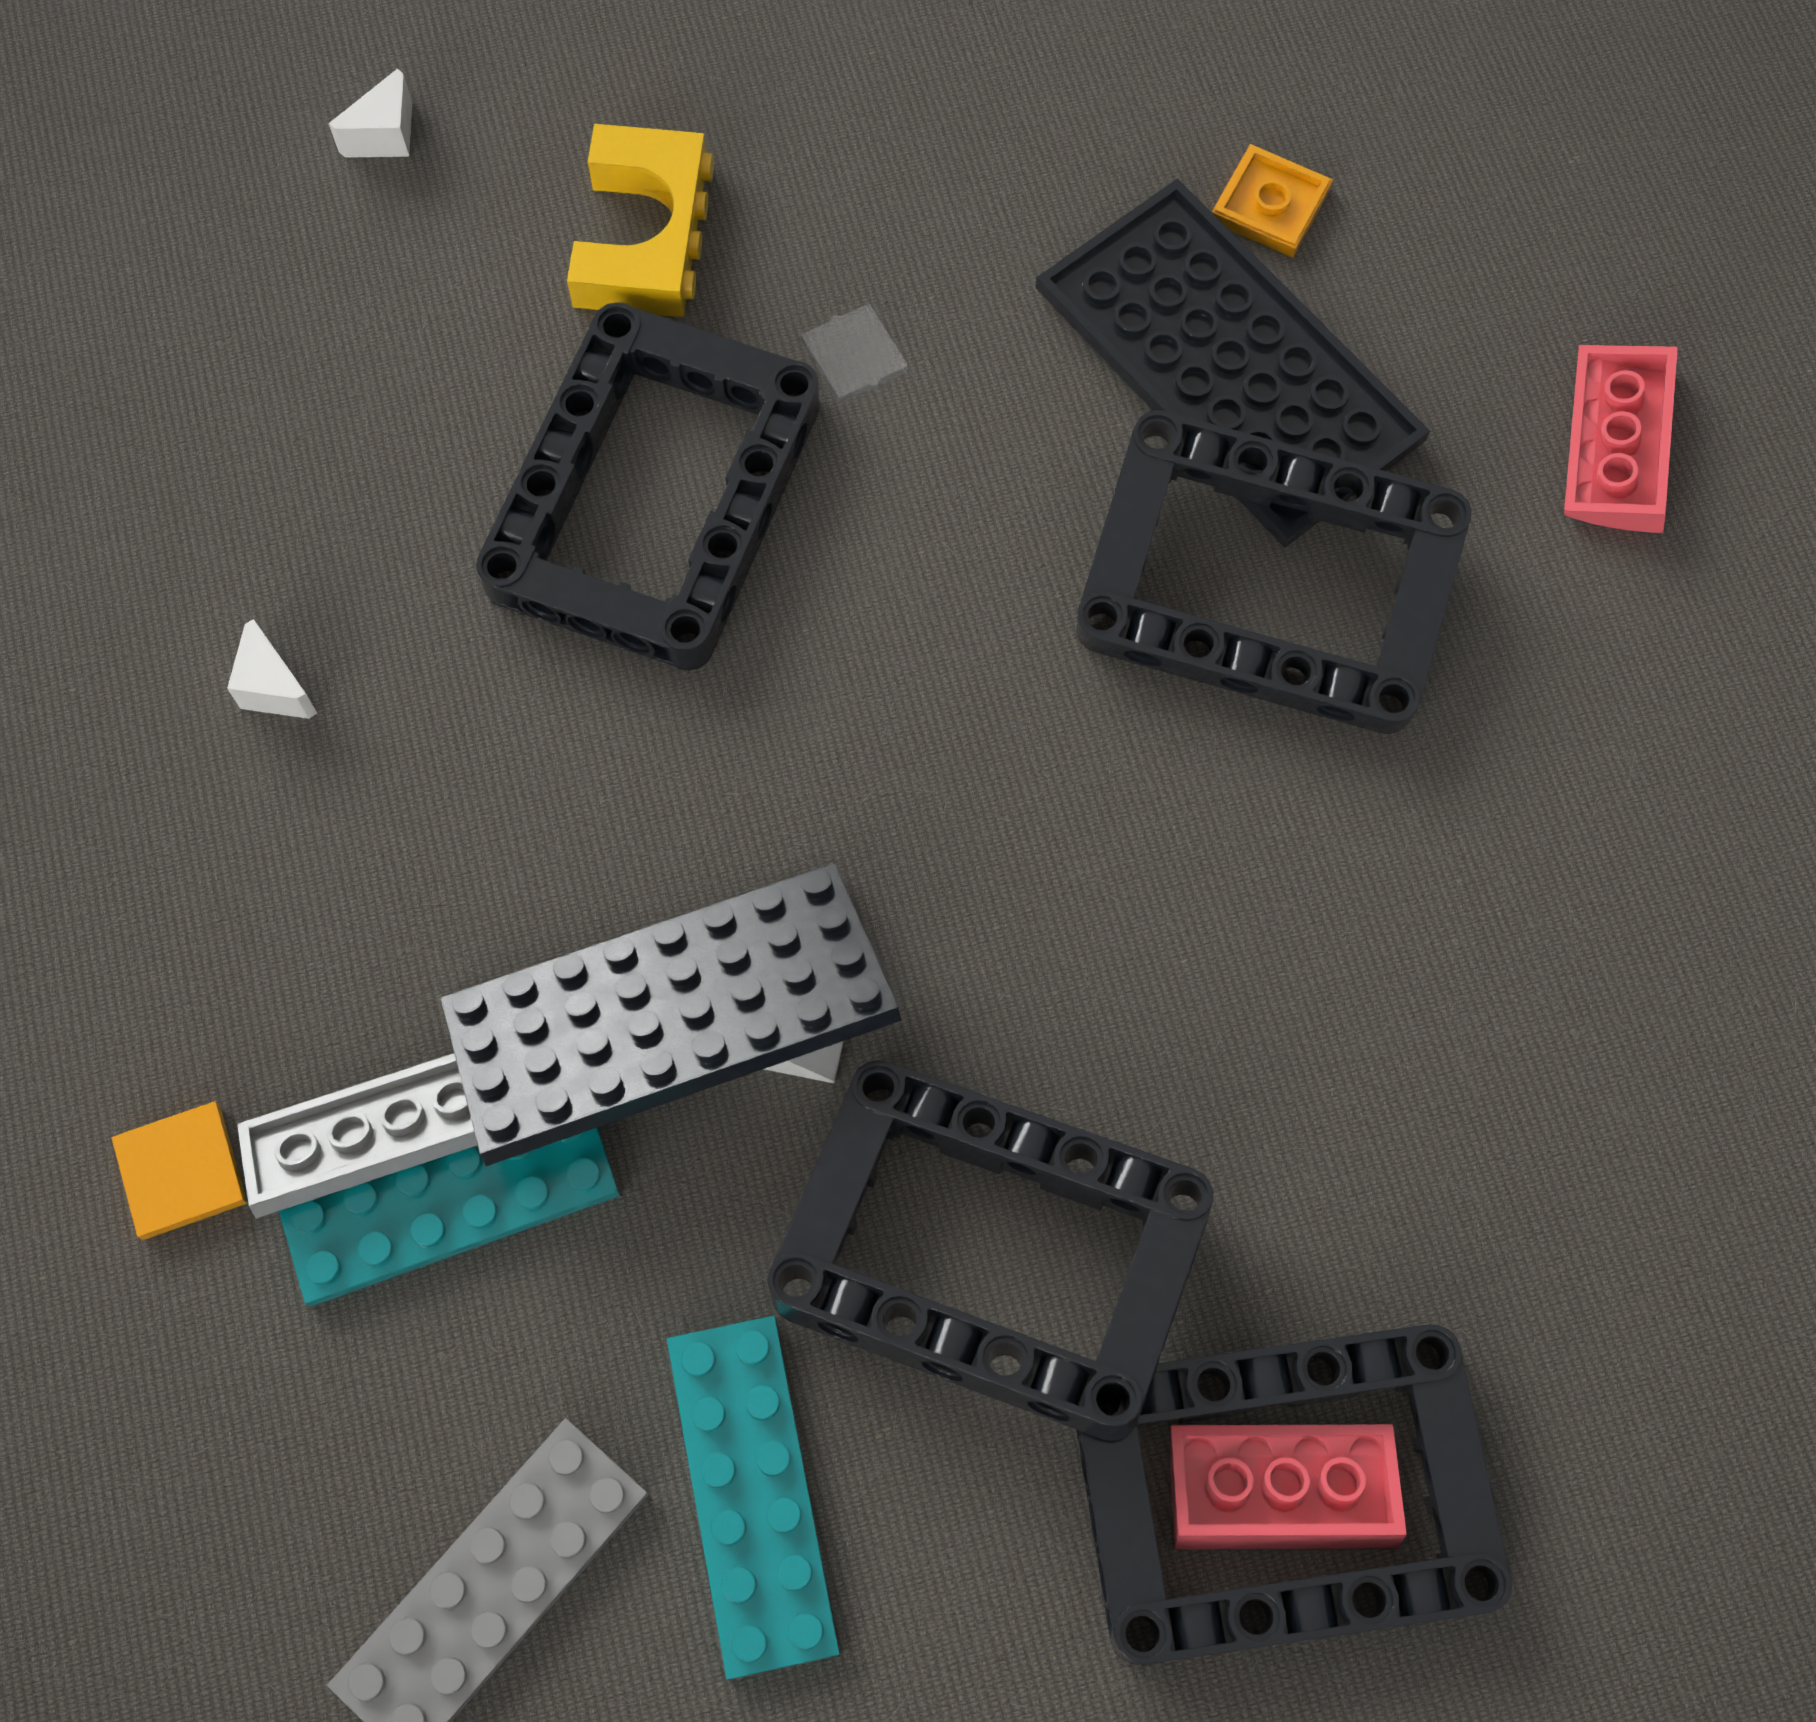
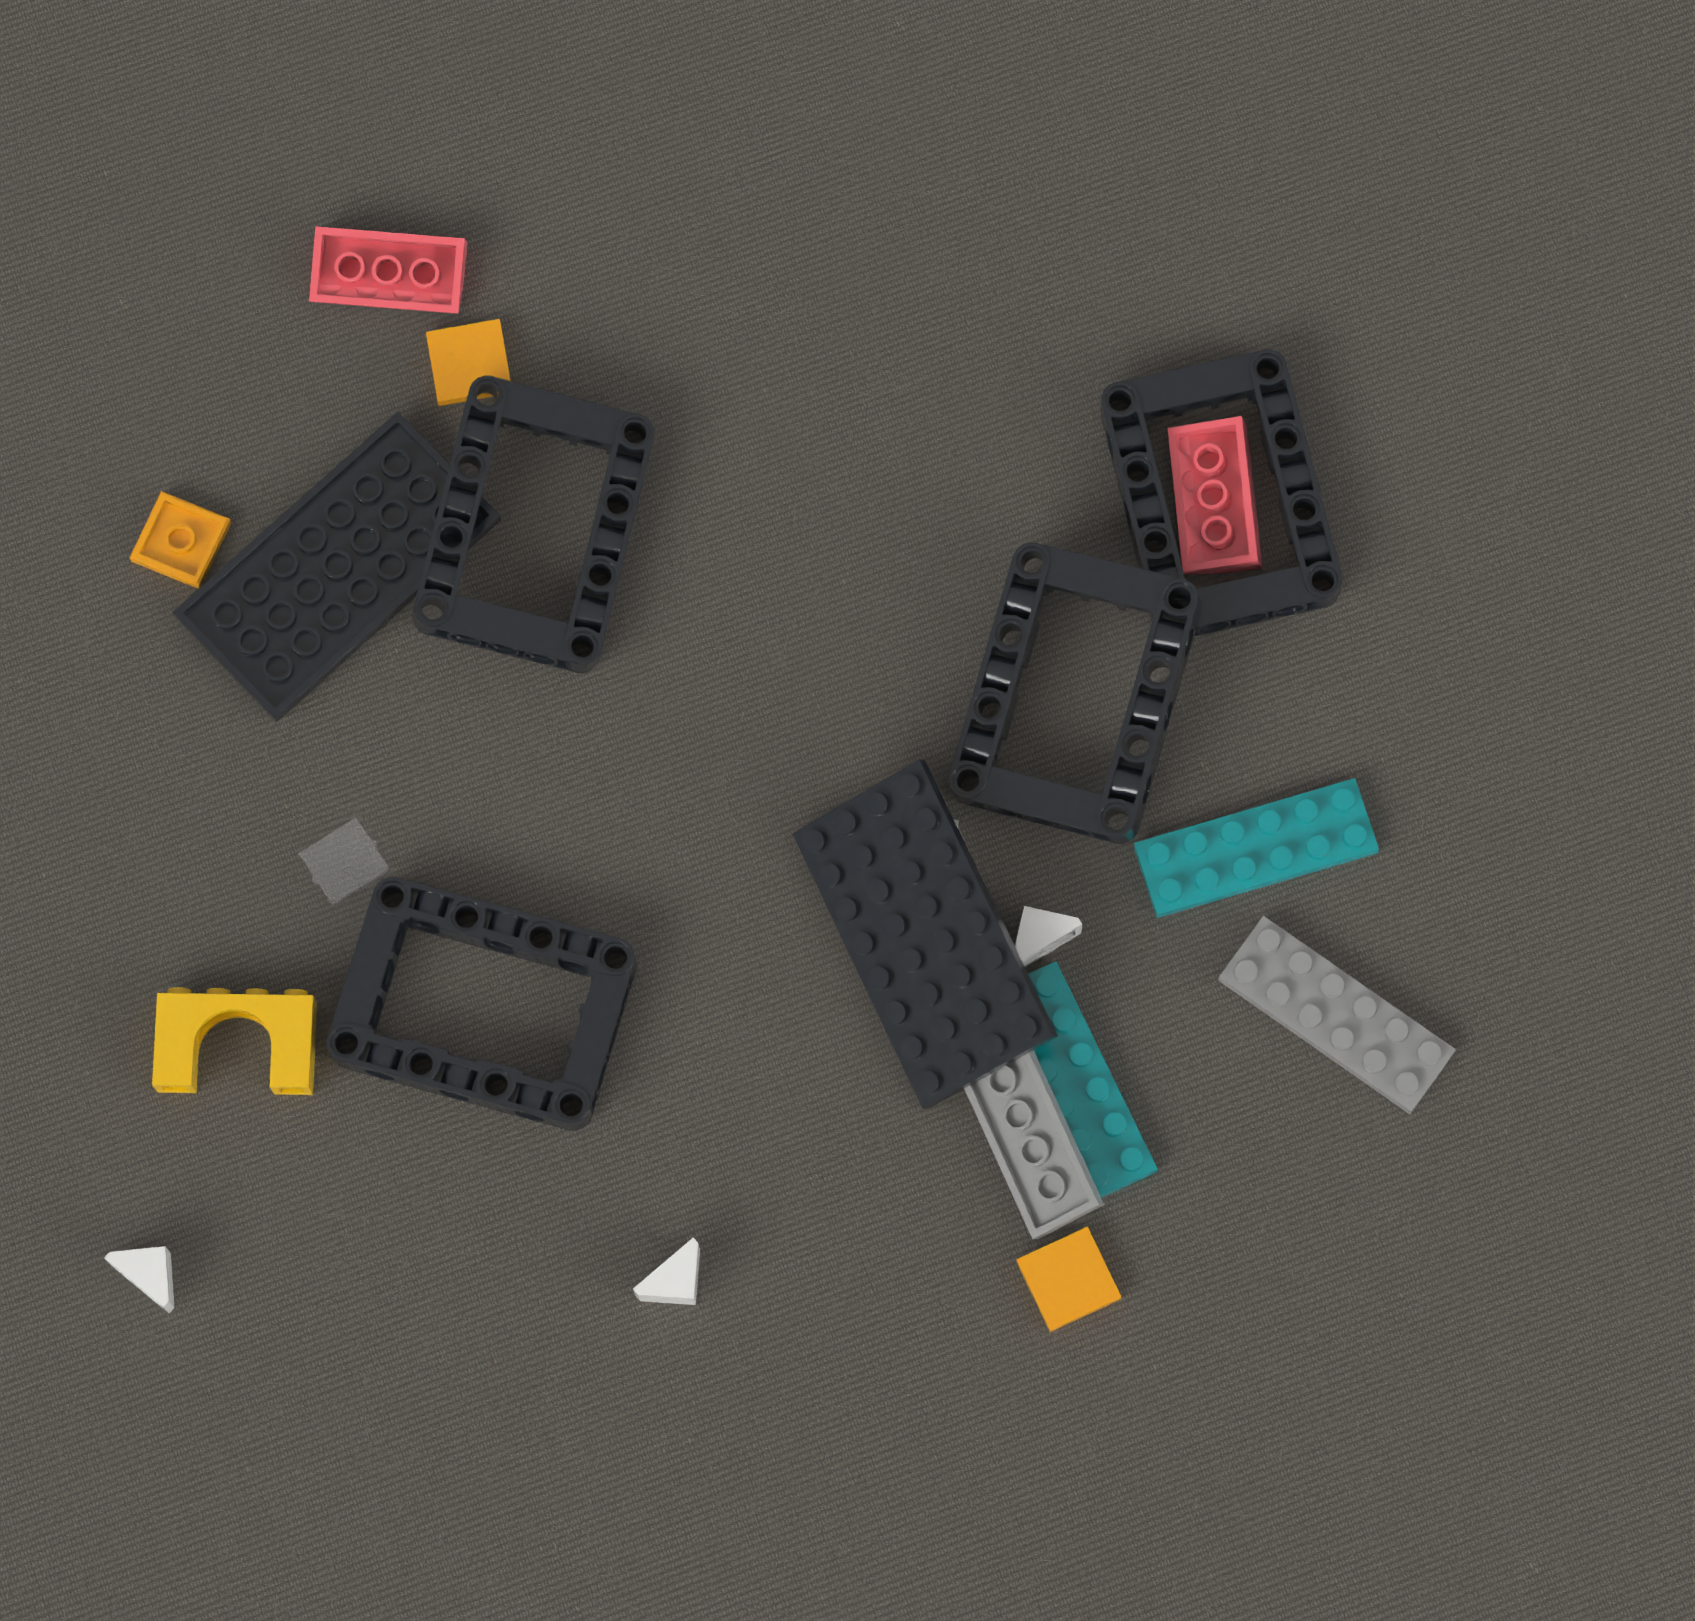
camera: 90 degrees left, 5 degrees up
none -> light orange tile [426,319,511,406]
none -> white slope [1015,906,1082,967]

